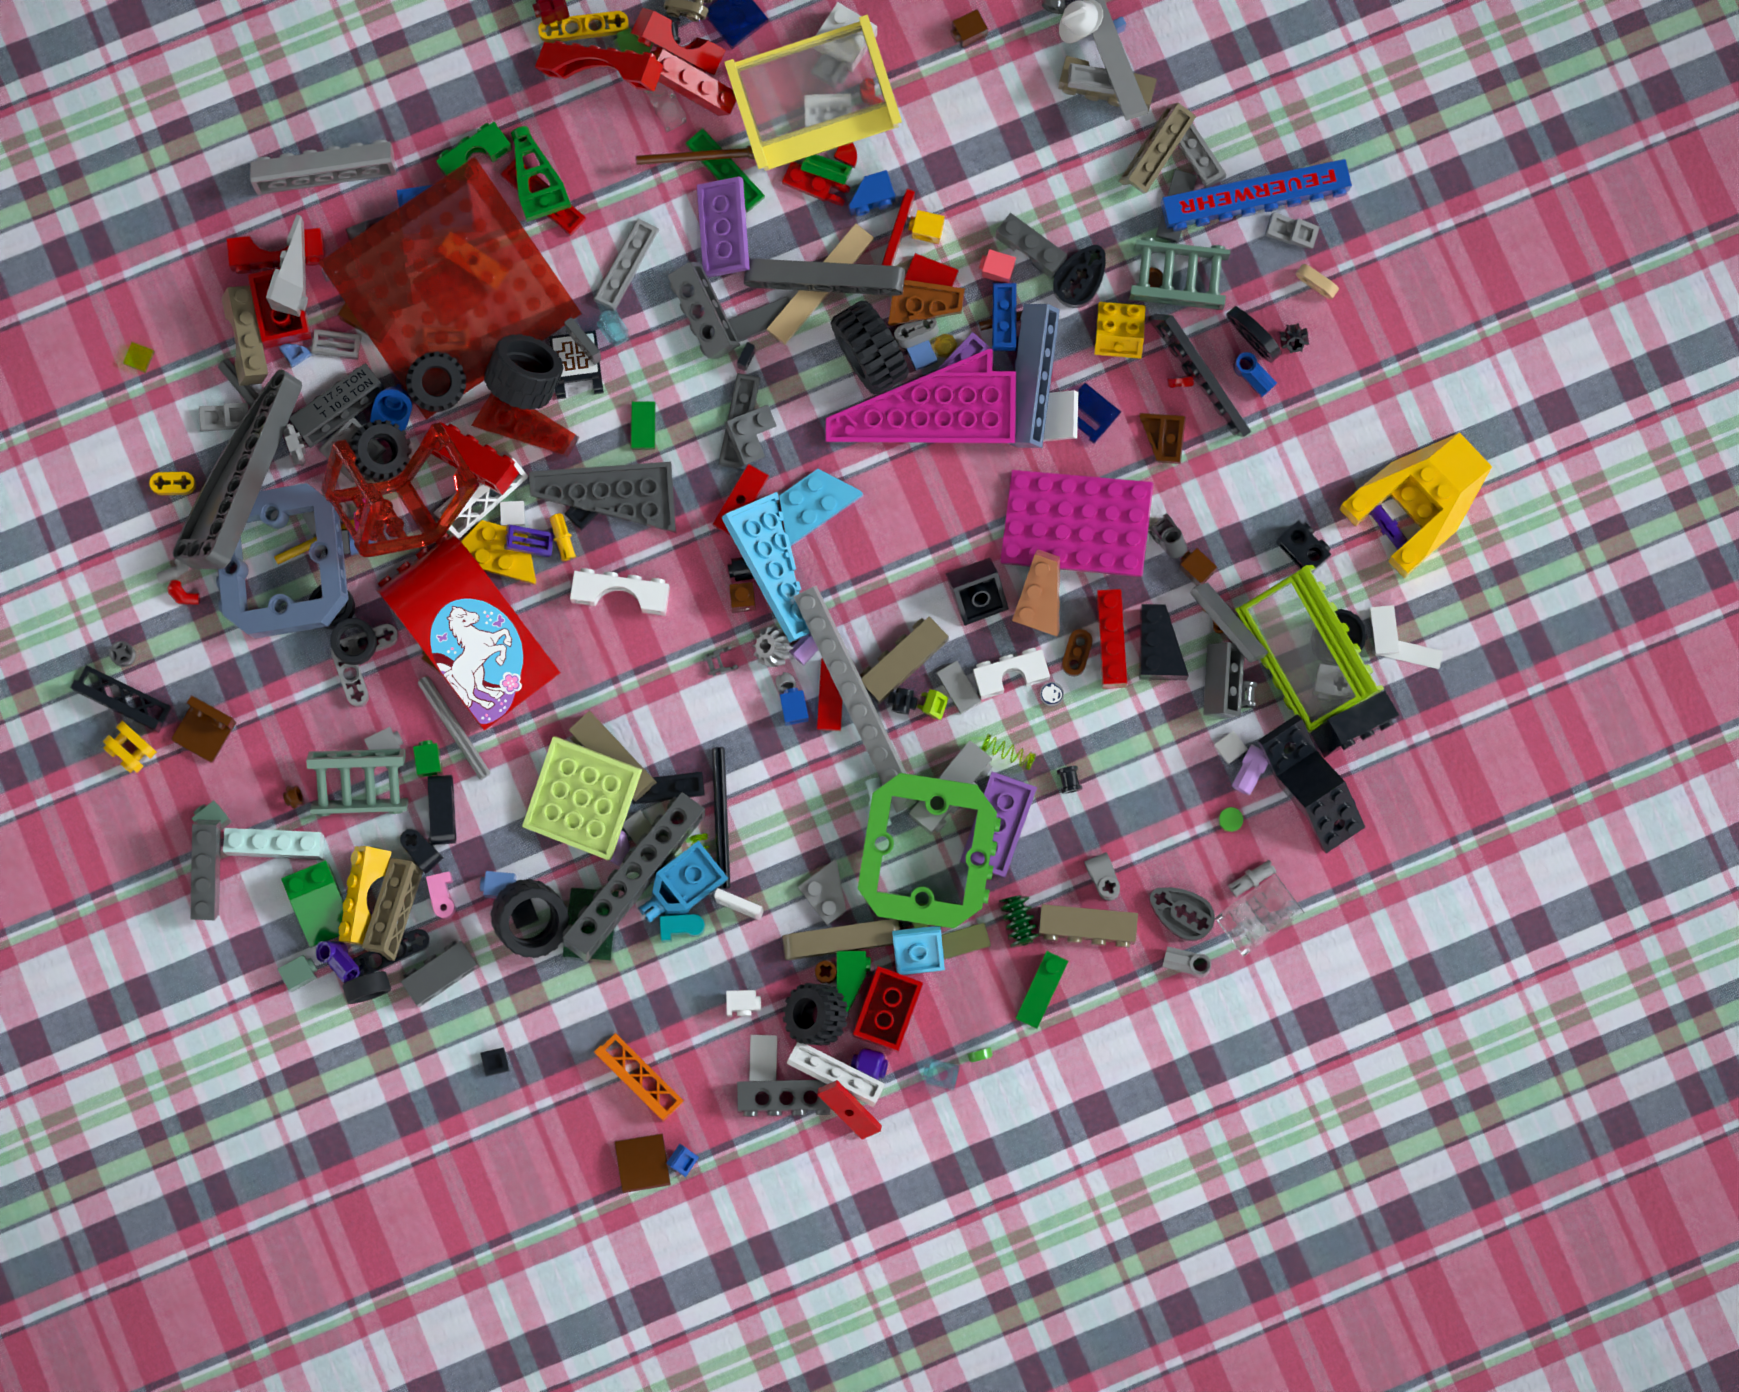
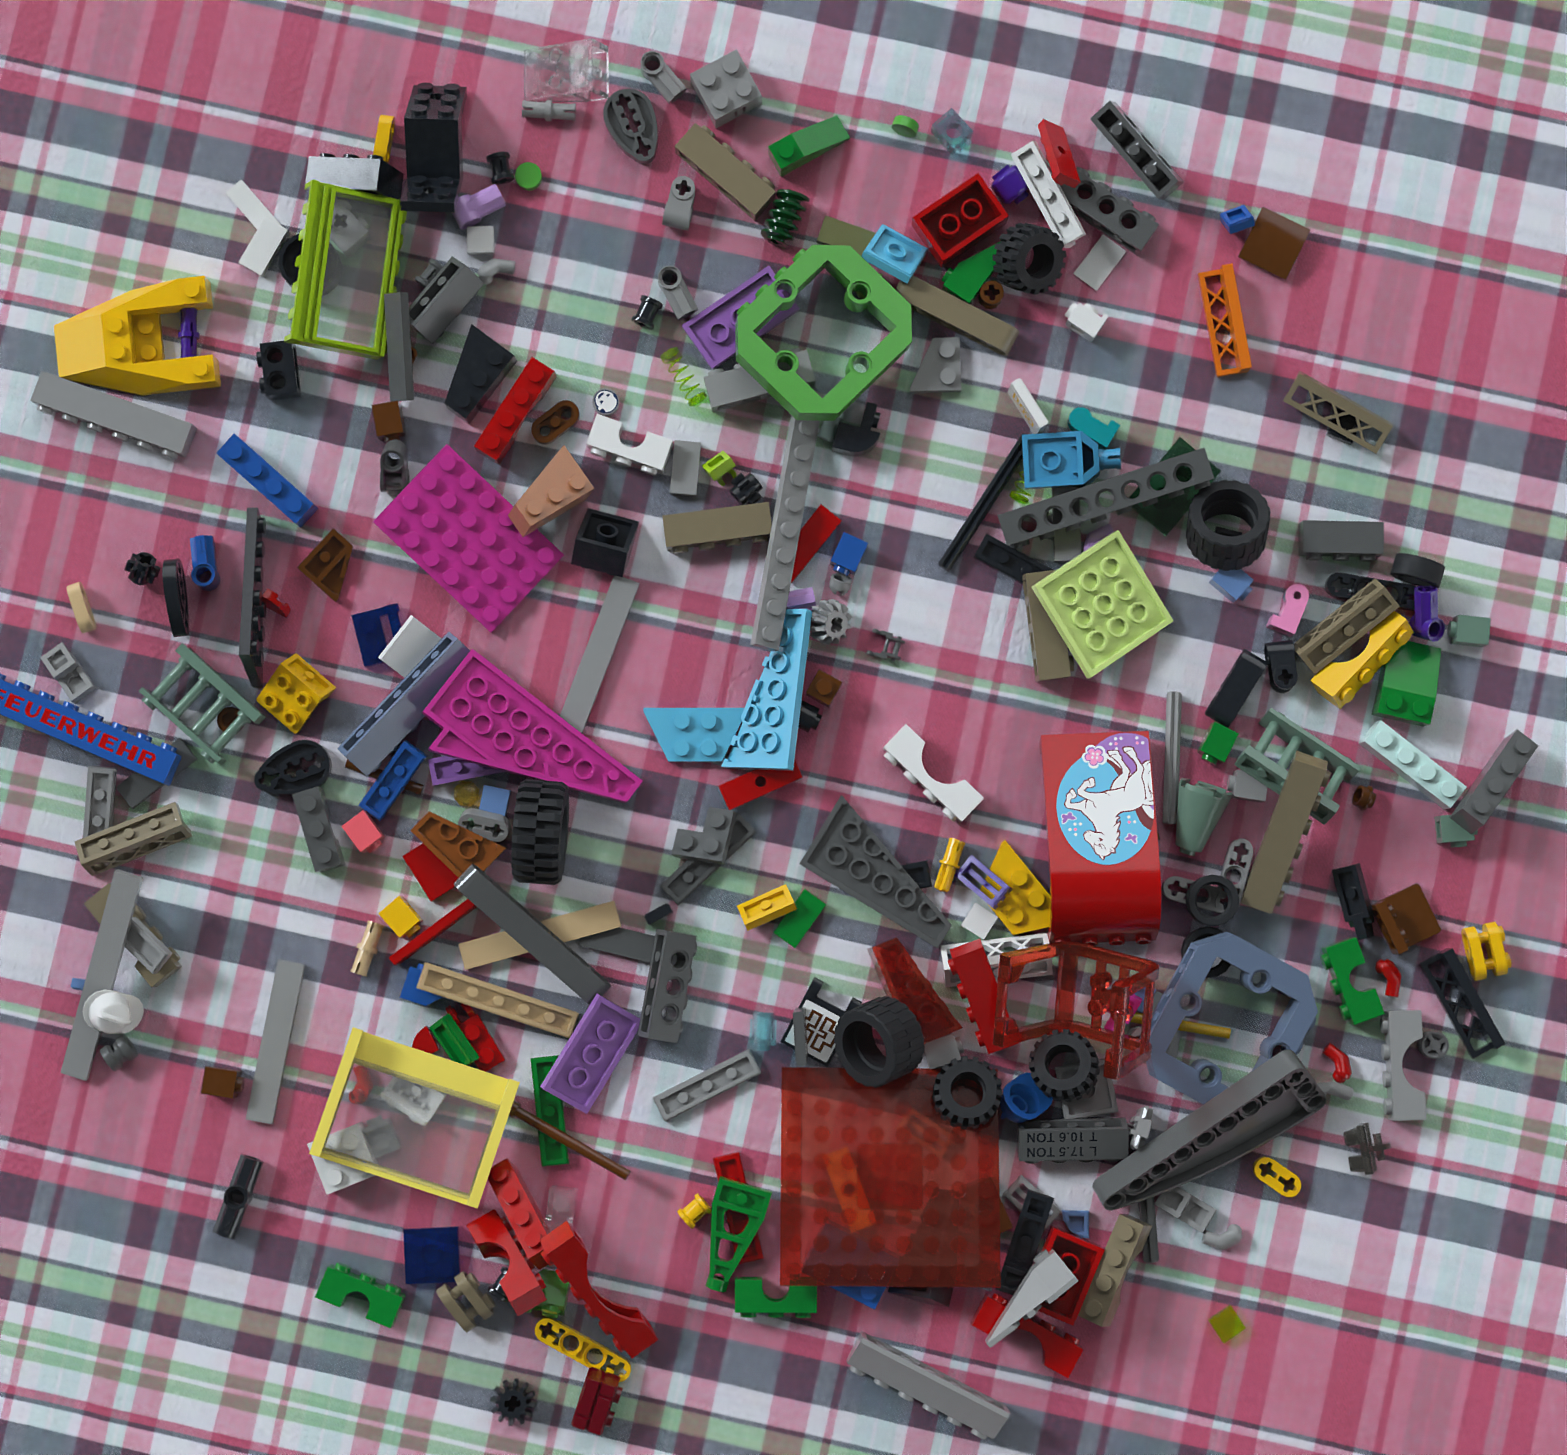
camera: 145 degrees left, 5 degrees up
none -> light grey brick [30,371,197,459]
none -> blue arch [216,434,319,528]
none -> light grey tile [246,959,306,1124]
none -> tan pin [350,920,384,977]
none -> yellow beam [373,114,395,163]
none -> tan tile [416,962,579,1038]
none -> light grey arm [477,258,516,284]
none -> black bush [486,151,515,185]
none -> light grey tile [560,575,640,733]
none -> light grey piece [658,265,698,320]
none -> yellow bush [677,1193,712,1229]
none -> light grey brick [690,49,762,128]
none -> yellow plate [737,884,797,931]
none -> black brick [832,402,881,457]
none -> light grey brick [924,1033,964,1070]
none -> black slope [996,1189,1054,1295]
none -> dark grey brick [1090,101,1184,200]
none -> sand green cone [1175,778,1232,856]
none -> light grey arm [1202,1224,1242,1250]
none -> dark tan brick [1241,751,1331,914]
none -> dark tan fence [1283,371,1393,454]
none -> green arch [1320,937,1385,1025]
none -> black hinge [1332,863,1374,940]
none -> clear smoke hips [1343,1122,1391,1175]
none -> red arm [1375,959,1402,998]
none -> light grey arch [1380,1010,1426,1121]

